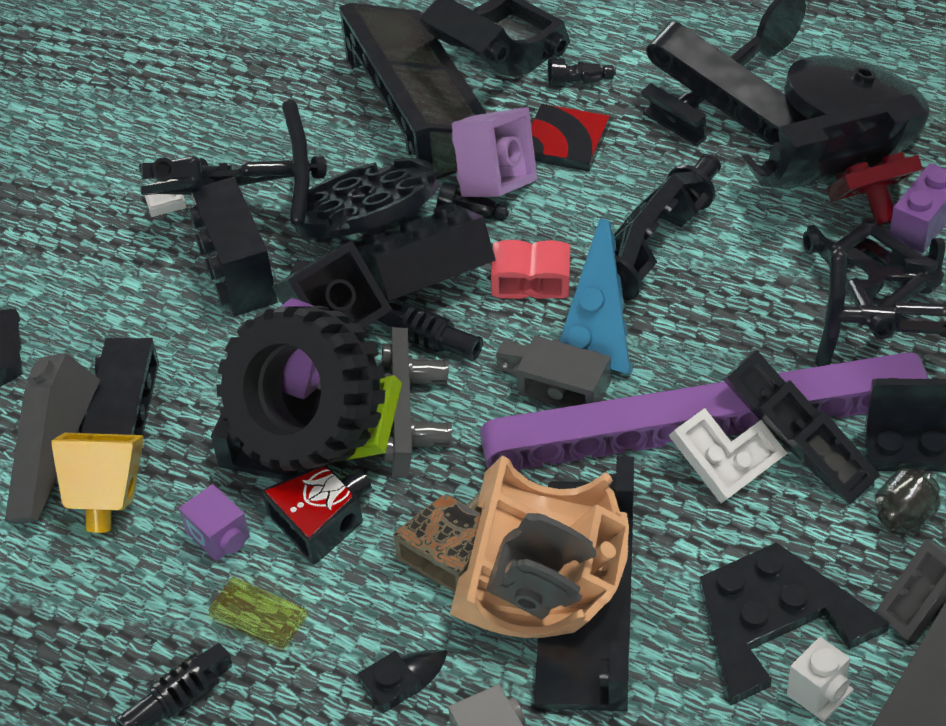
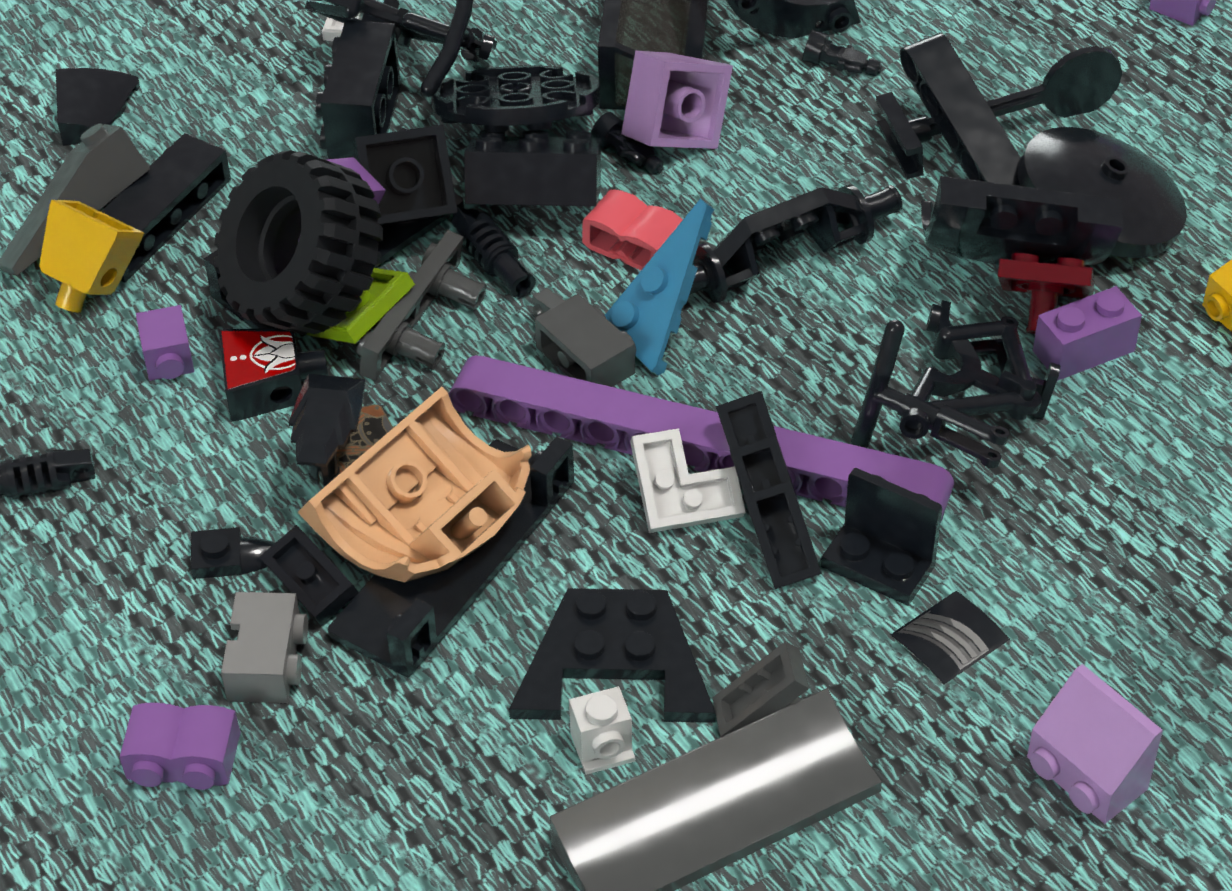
camera: 25 degrees right, 0 degrees up
clear yellow tile [208,577,308,650] -> none
dark grey piece [486,513,596,620] -> none
tile [531,104,610,172] -> none
clear smoke head [875,468,941,533] -> none
none -> black plate [259,525,359,626]
none -> black connector [288,374,365,486]

